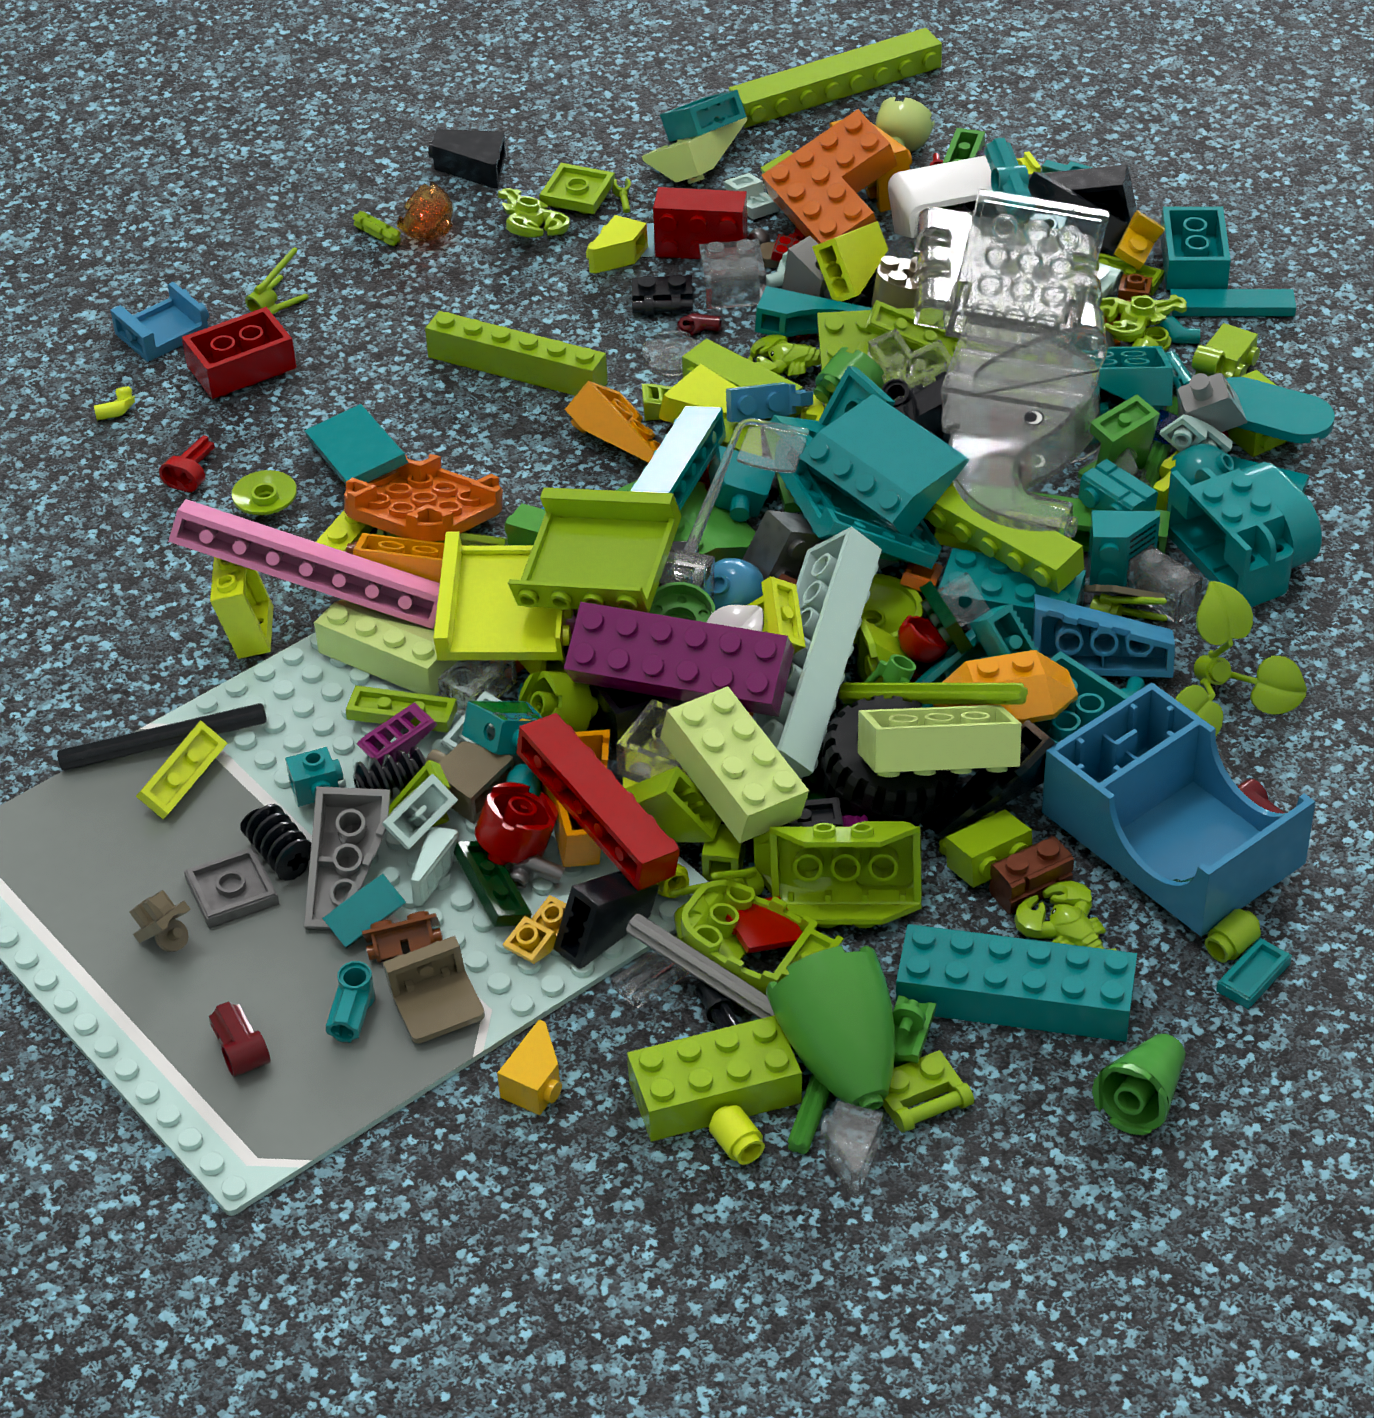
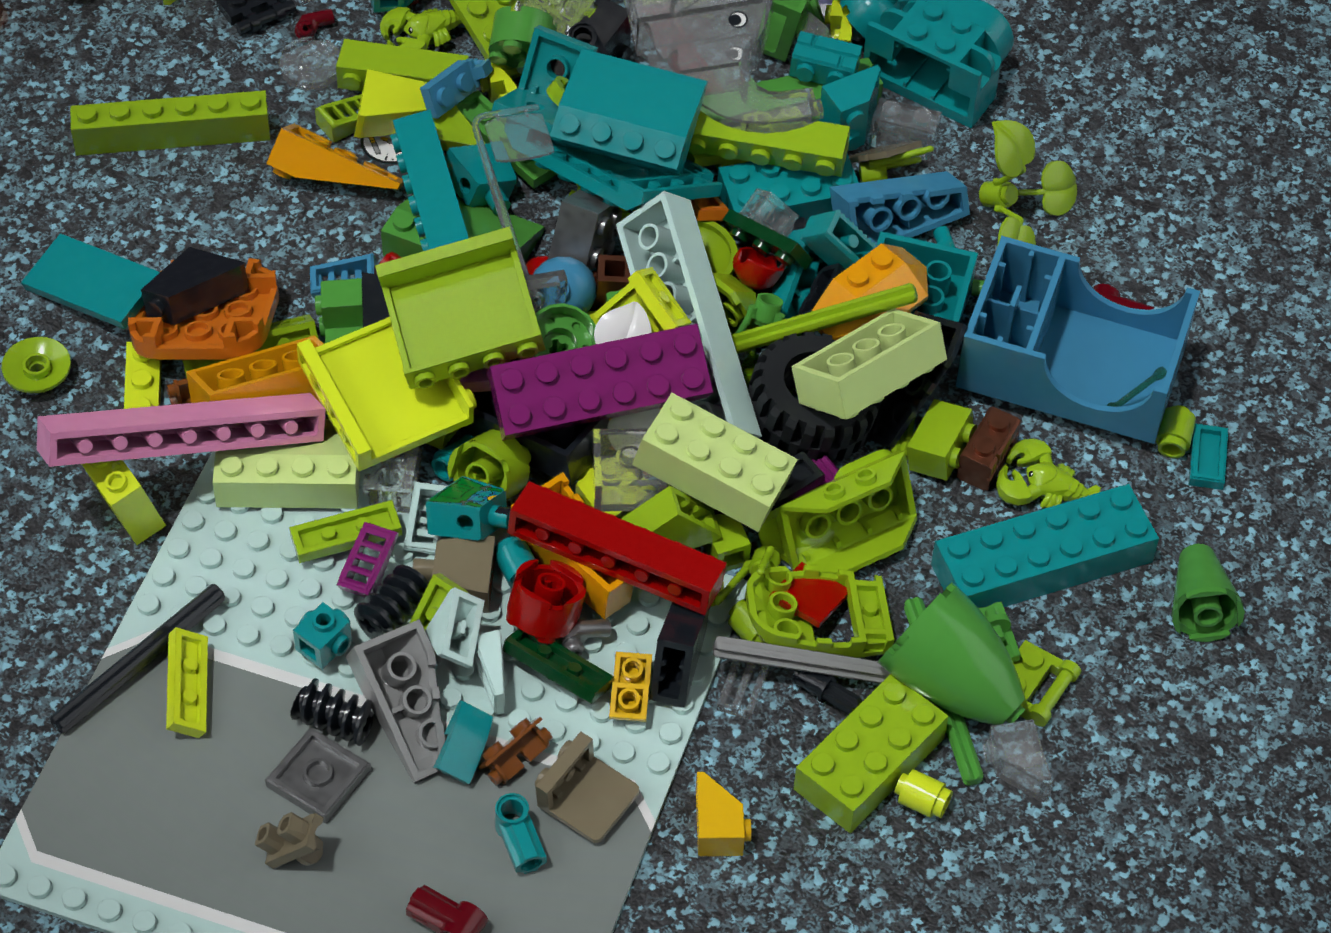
camera: 35 degrees left, 10 degrees up
none -> black slope [141,247,249,325]

